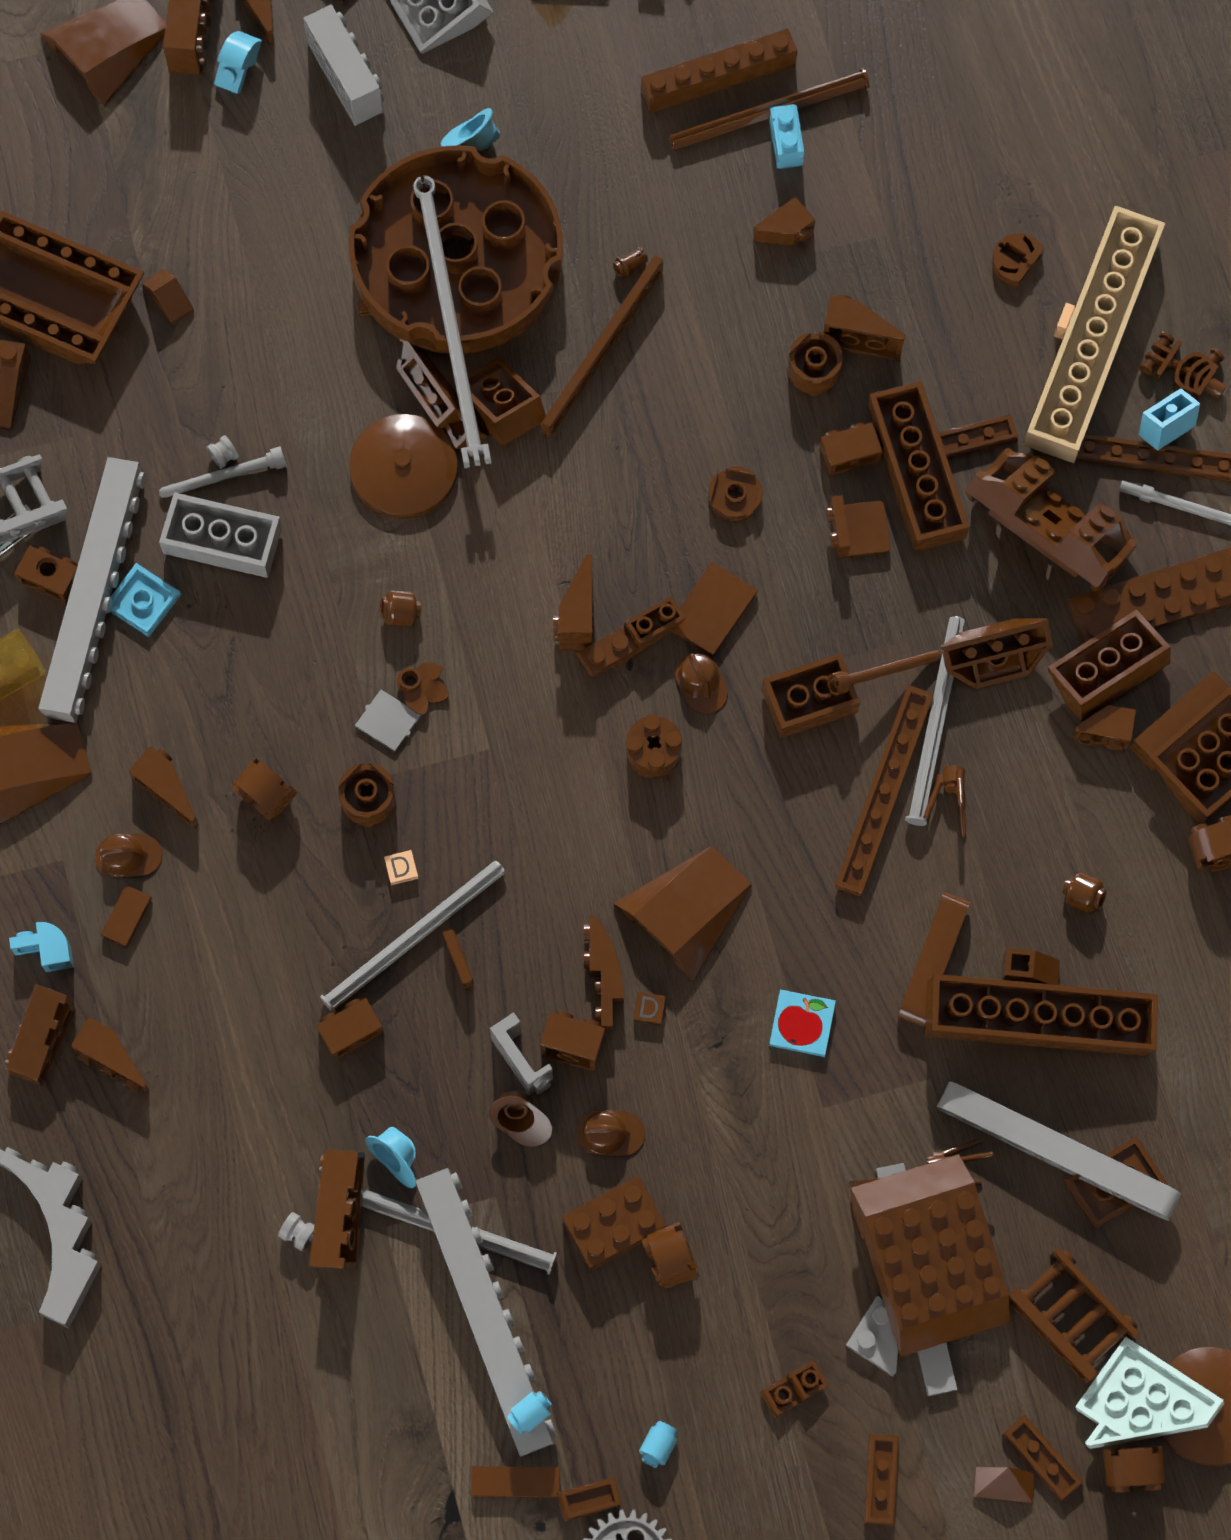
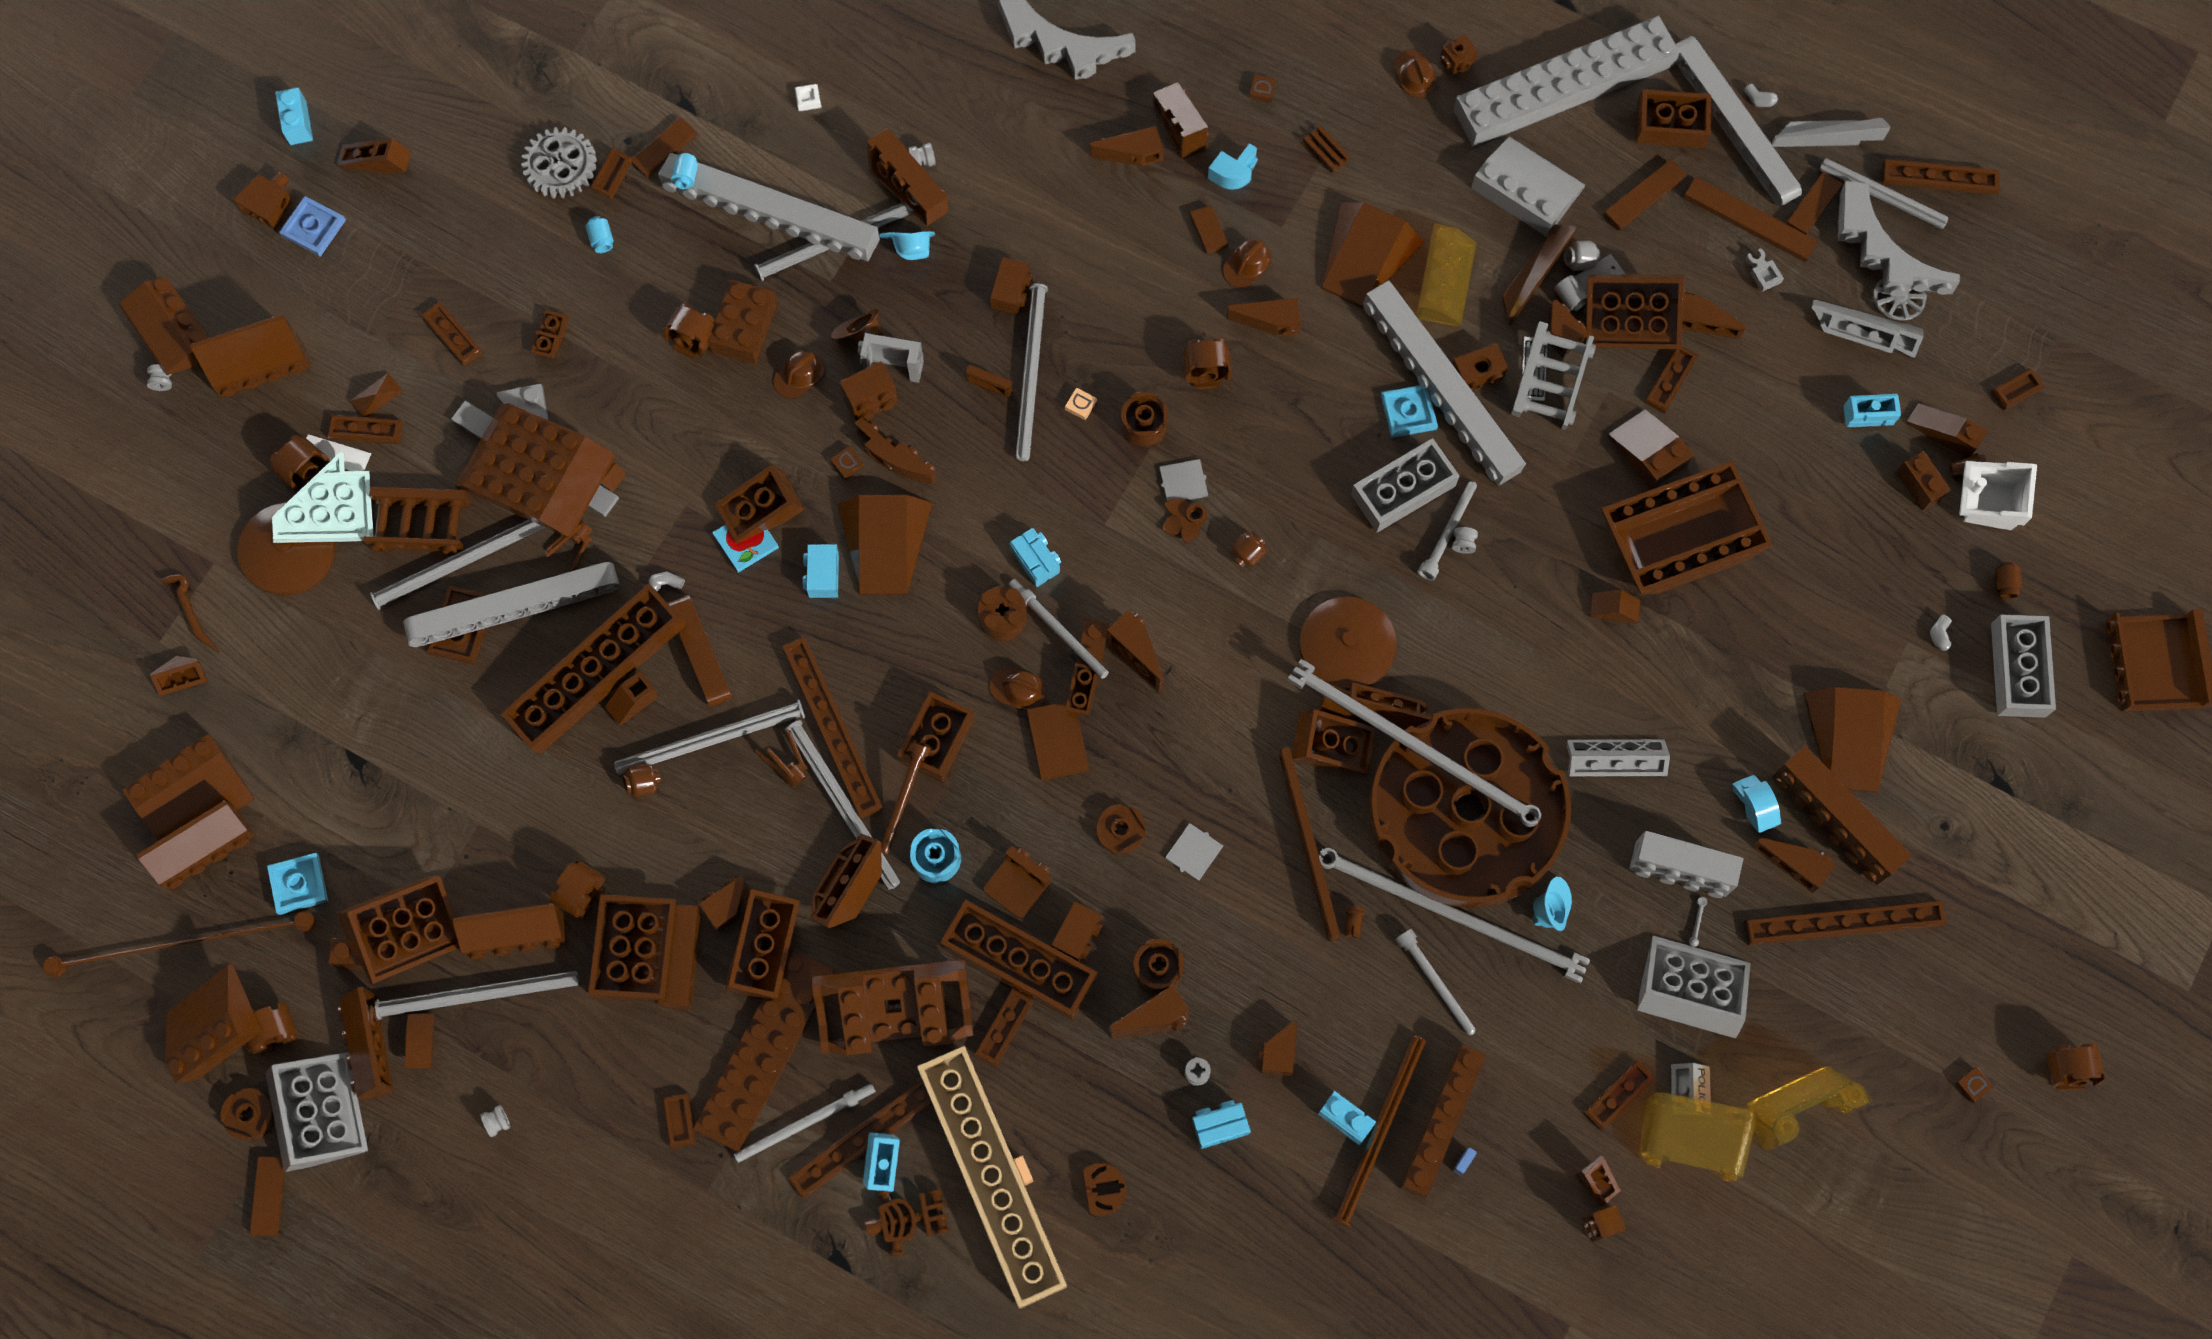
camera: 135 degrees right, 0 degrees up
none -> white sticker [306,434,371,471]
none -> light grey axle [370,520,546,610]
none -> light grey axle [614,699,805,775]
none -> light grey arm [648,571,685,591]
none -> reddish brown slope [715,465,804,544]
none -> white tile [795,84,821,111]
none -> medium azure brick [803,544,839,598]
none -> medium azure brick [910,829,961,884]
none -> medium azure brick [1009,528,1061,587]
none -> light grey bar [1009,579,1109,679]
none -> light grey piece [1165,823,1223,881]
none -> light grey wheel [1185,1058,1211,1086]
none -> medium azure brick [1192,1100,1250,1149]
none -> light grey hinge [1319,848,1590,983]
none -> light grey piece [1395,929,1475,1035]
none -> medium blue tile [1453,1148,1477,1176]
none -> light grey fence [1567,739,1670,776]
none -> light grey hinge [1689,897,1707,947]

